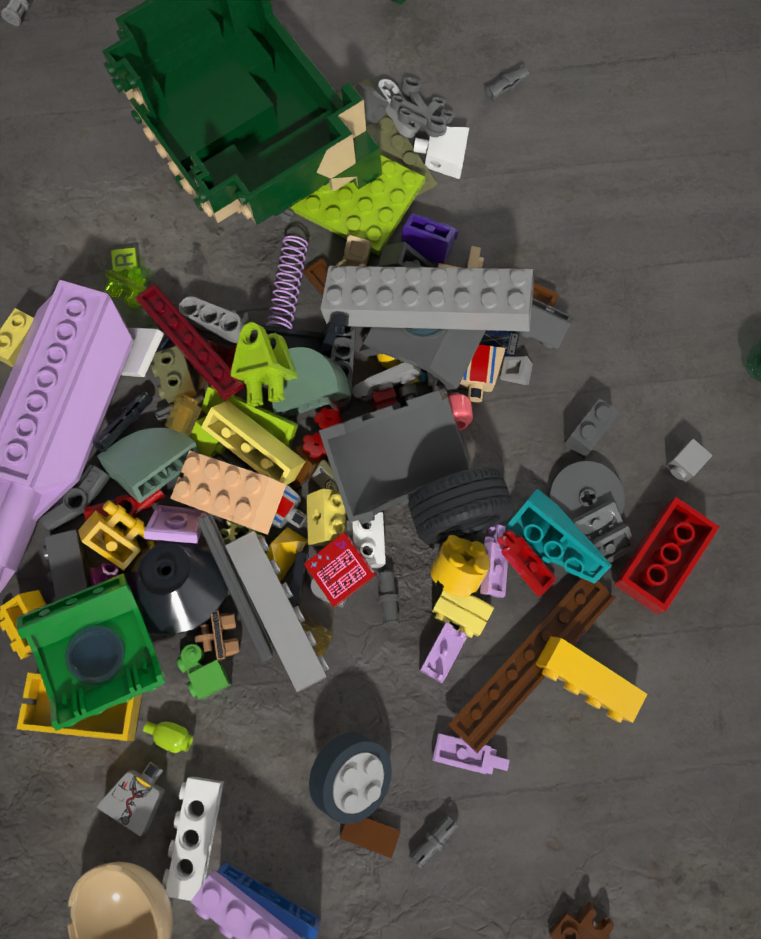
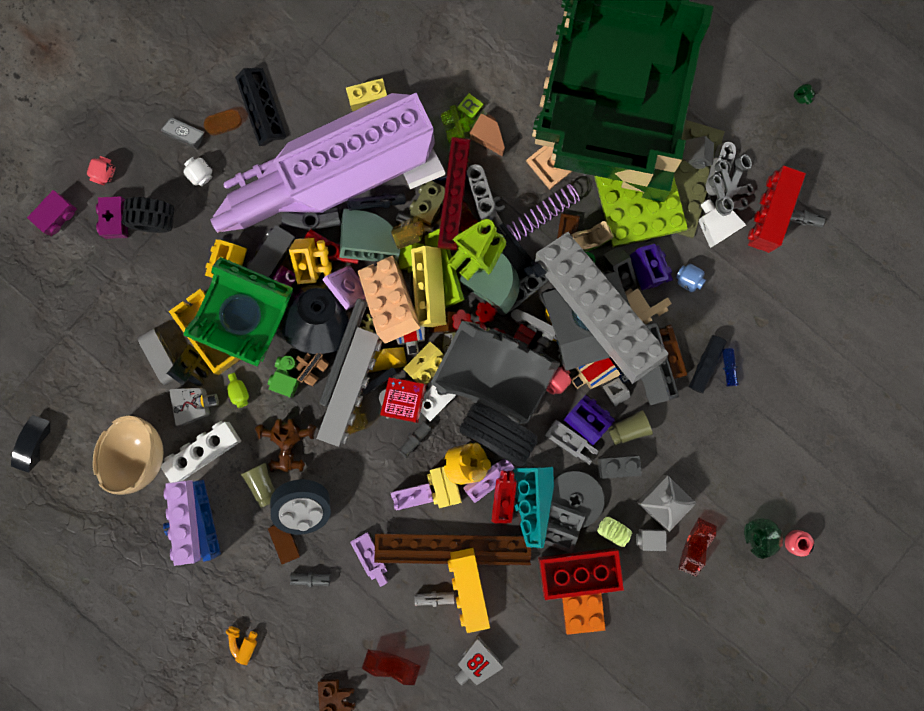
camera: 55 degrees right, 10 degrees up
none -> light grey beam [137,328,175,385]
none -> black hinge [166,344,210,386]
none -> olive plant [241,462,275,507]
none -> reddish brown piece [255,419,317,472]
none -> clear red brick [362,649,421,685]
none -> light grey pin [415,591,454,607]
none -> light grey torso [454,635,503,685]
none -> nougat slope [470,114,505,156]
none -> light nougat tile [526,146,573,190]
none -> light grey hinge [544,420,599,465]
none -> orange plate [562,593,605,635]
none -> dark purple brick [564,394,615,445]
none -> yellowish green gear [597,517,632,547]
none -> olive plant [608,410,653,445]
none -> light grey piece [637,475,696,532]
none -> medium blue head [676,264,706,292]
none -> clear red brick [678,518,717,577]
none -> black axle [688,335,727,394]
none -> clear blue axle [722,348,739,387]
none -> red brick [747,166,806,253]

